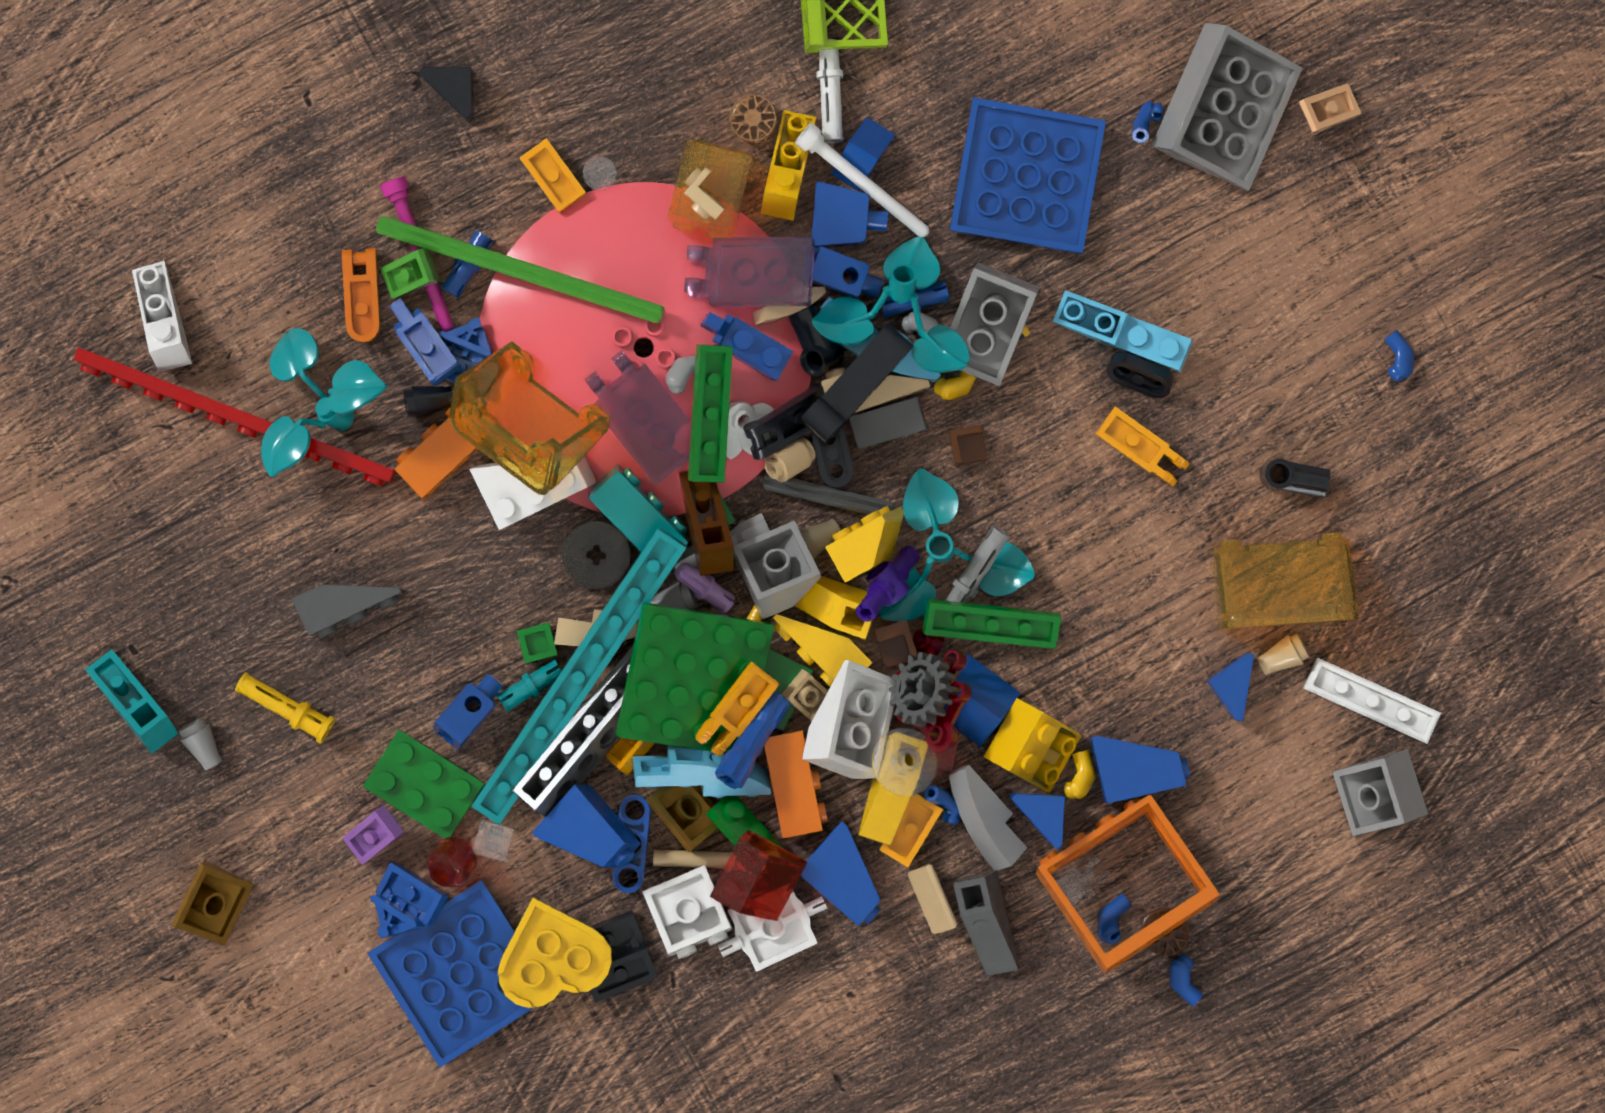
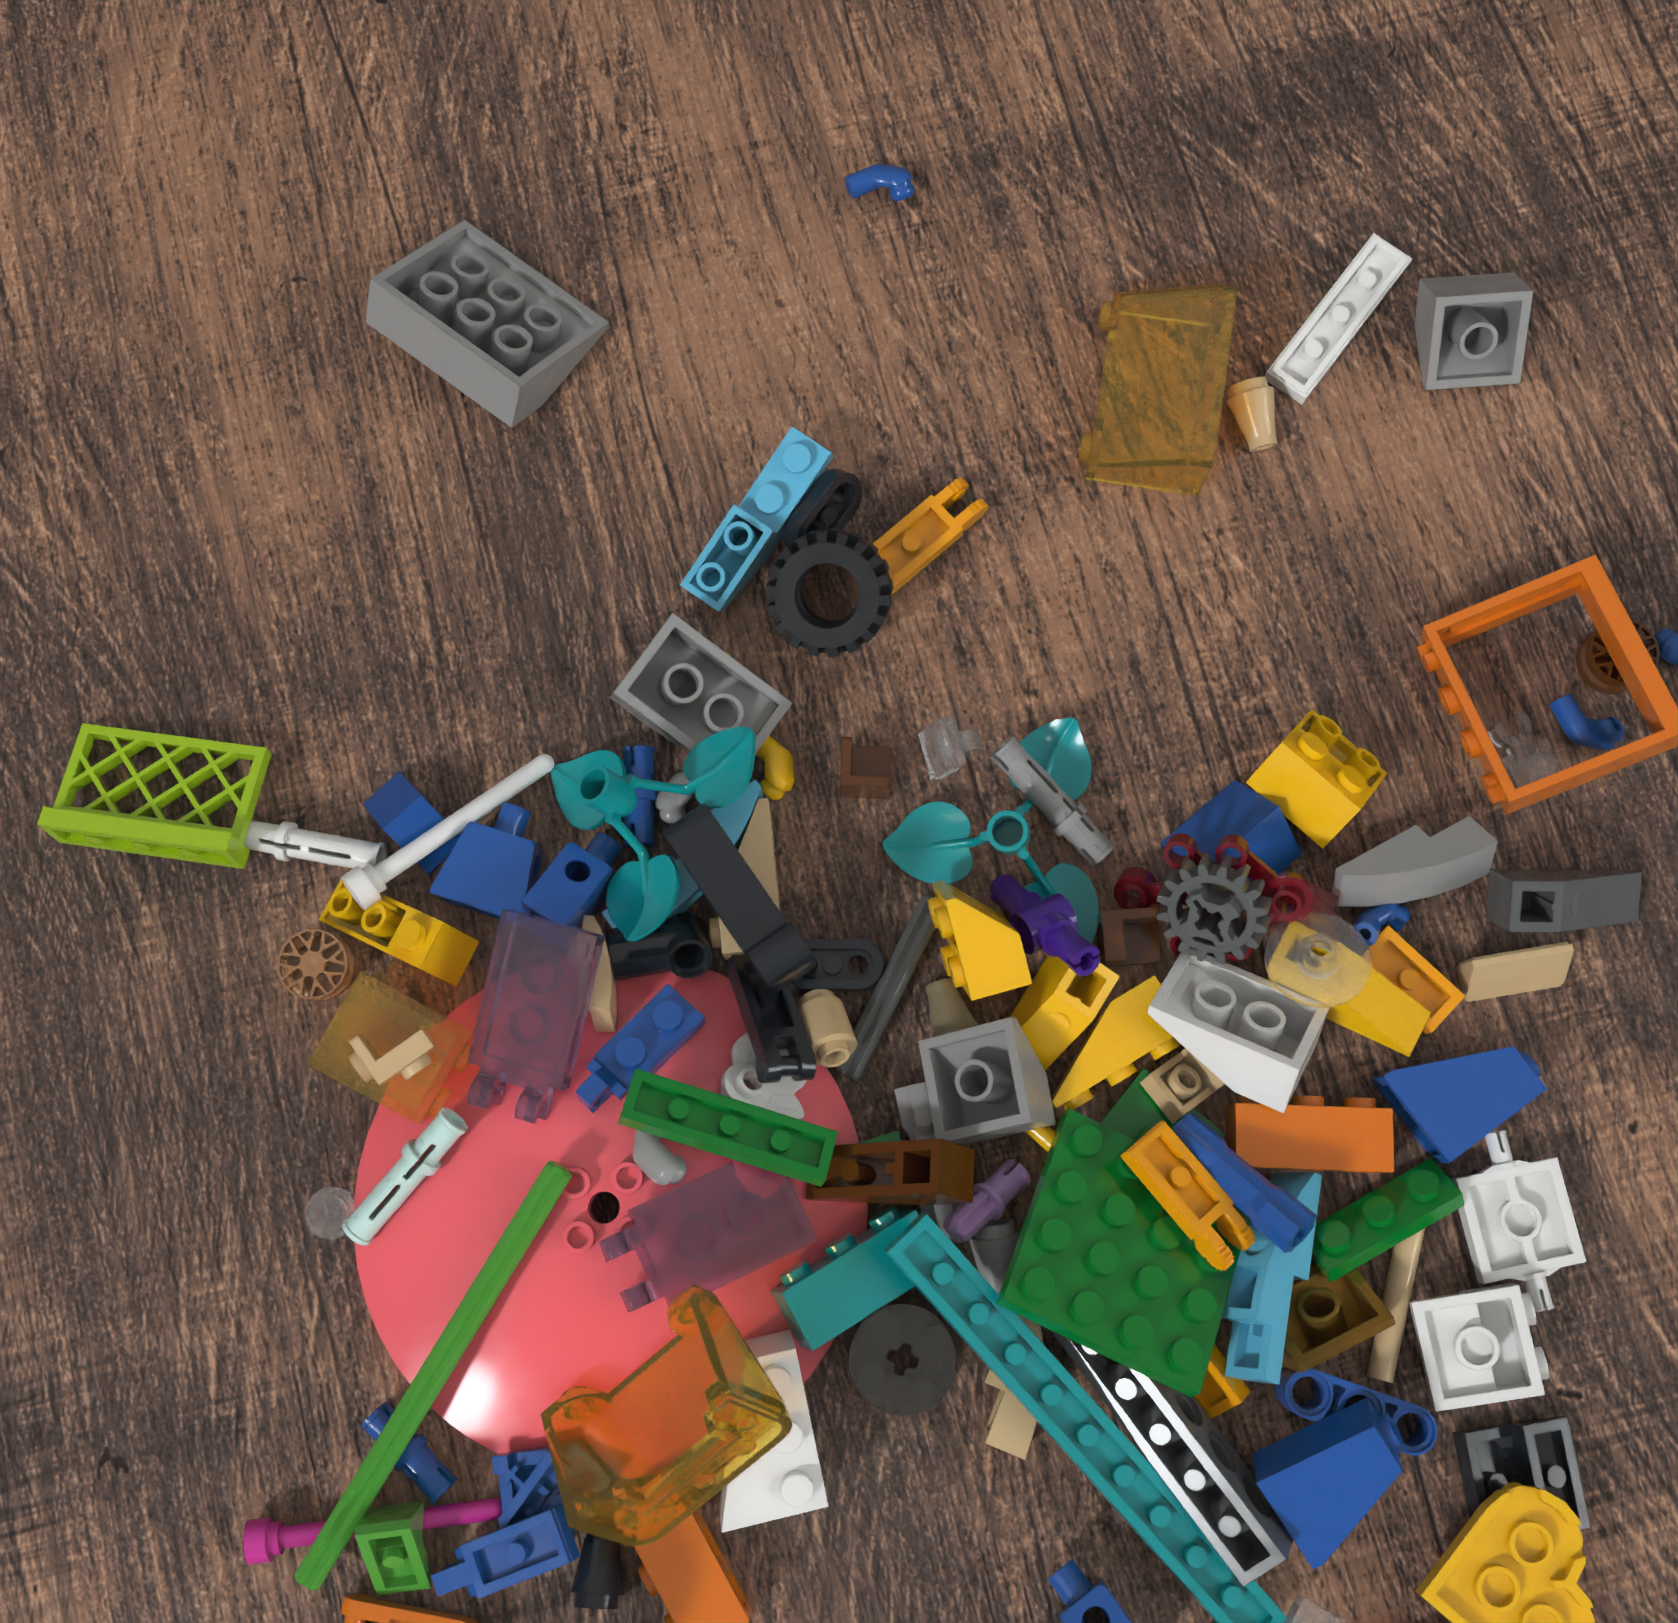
camera: 75 degrees left, 10 degrees down
black slope [418,67,474,123] -> none
teal pin [497,659,561,712] -> none
green plate [516,622,558,664] -> none
light orange plate [520,138,587,213] -> none
clear red slope [710,829,808,921] -> none
dark grey slope [849,396,928,449] -> none
green plate [922,599,1061,649] -> none
blue plate [949,97,1106,254] -> none
blue slope [1008,792,1065,849] -> none
yellow arm [1064,750,1095,799] -> none
blue slope [1090,736,1190,804] -> none
blue arm [1132,101,1163,143] -> none
blue slope [1206,653,1254,721] -> none
black piece [1259,459,1330,498] -> none
light nougat slope [1299,83,1362,135] -> none
none -> light aqua pin [342,1107,468,1246]
none -> black tyre [765,528,893,658]
none -> clear tile [918,716,981,781]

